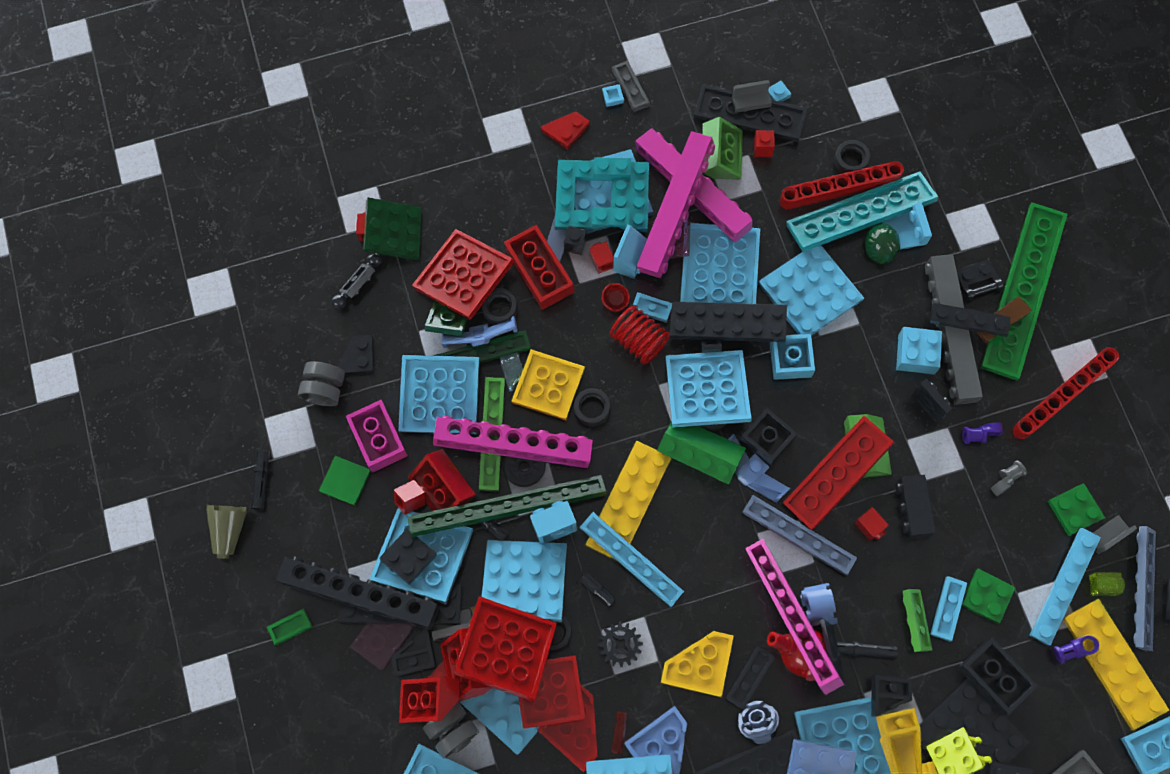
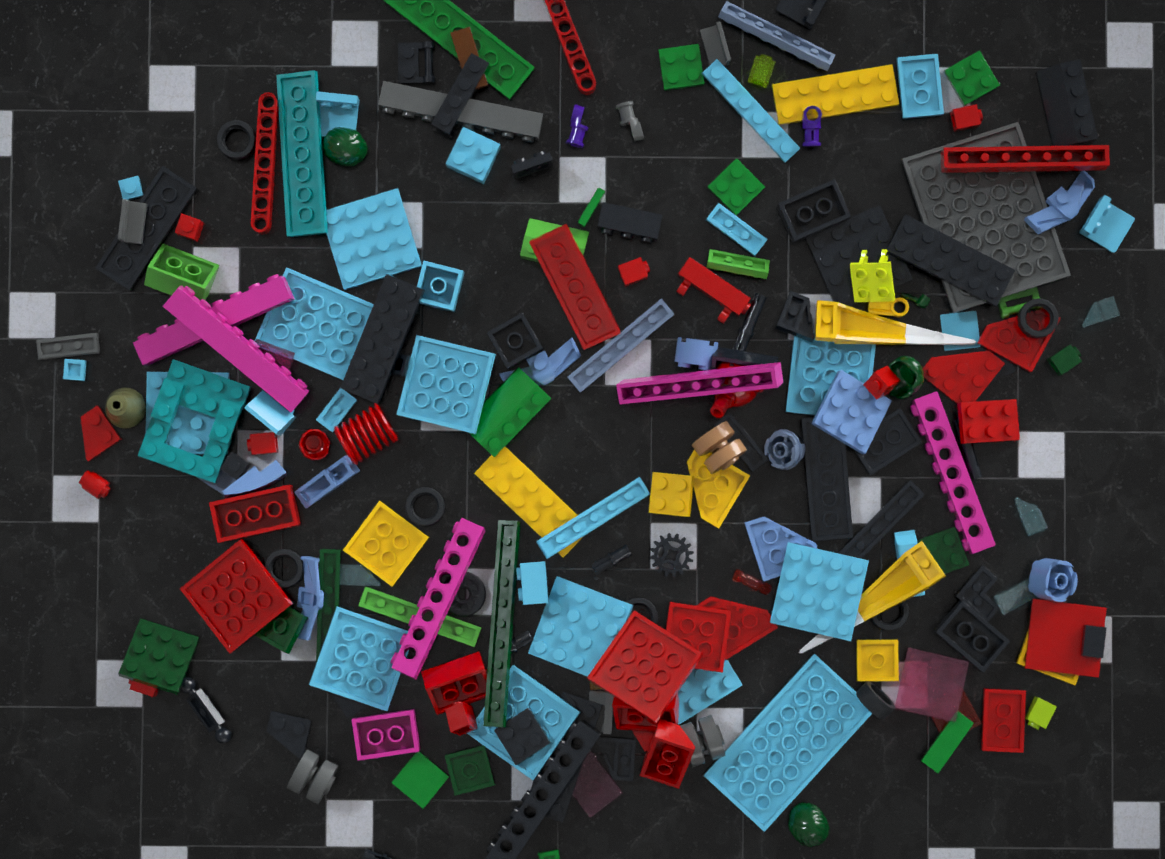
camera: 75 degrees left, 15 degrees up
none -> red brick [79,470,111,499]
none -> olive cone [105,388,146,428]
none -> medium blue slope [222,460,286,498]
none -> medium blue slope [295,455,360,508]
none -> dark green plate [445,745,495,796]
none -> green tile [578,188,605,229]
none -> yellow plate [649,472,694,517]
none -> red brick [676,257,751,324]
none -> medium nougat wheel [692,421,747,474]

